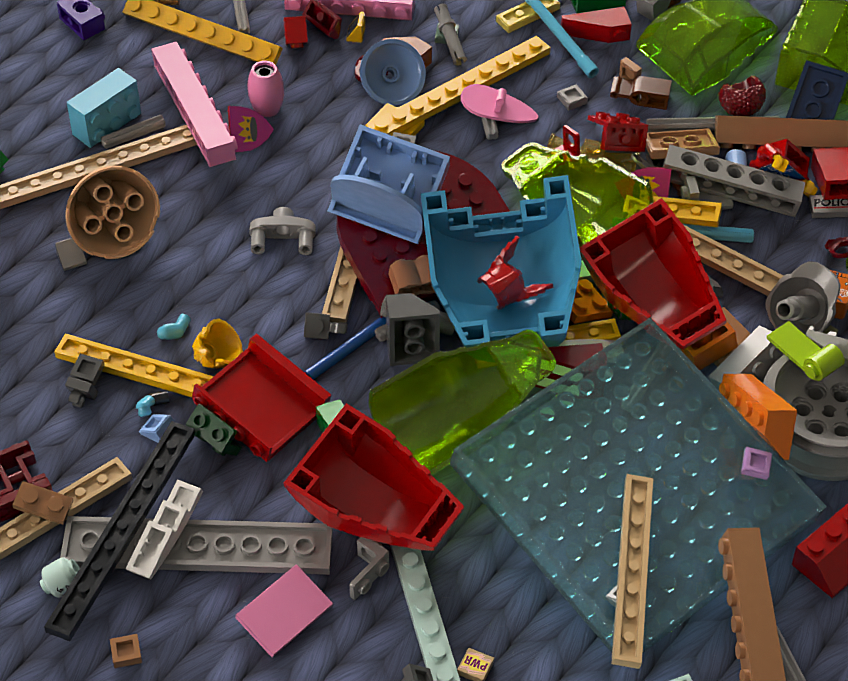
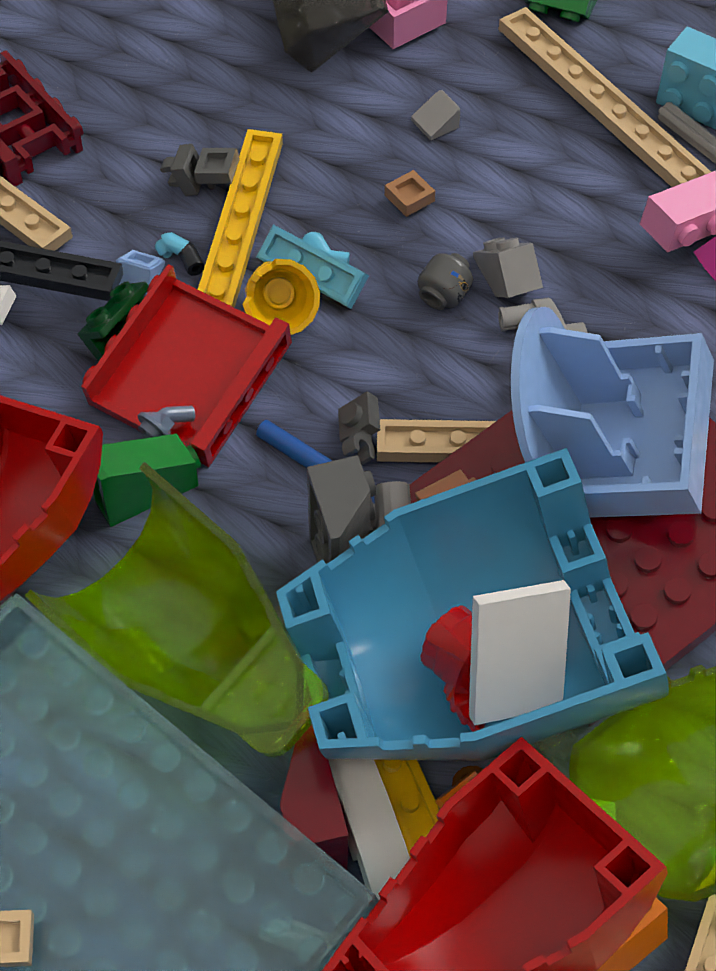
camera: 80 degrees right, 5 degrees up
light nougat cone [66,166,160,259] -> none
none -> sand blue plate [138,406,195,438]
none -> medium azure tile [256,224,369,309]
none -> medium nougat plate [384,170,436,217]
none -> dark grey head [417,253,474,310]
none -> white tile [469,580,571,725]
none -> light grey slope [473,237,543,298]

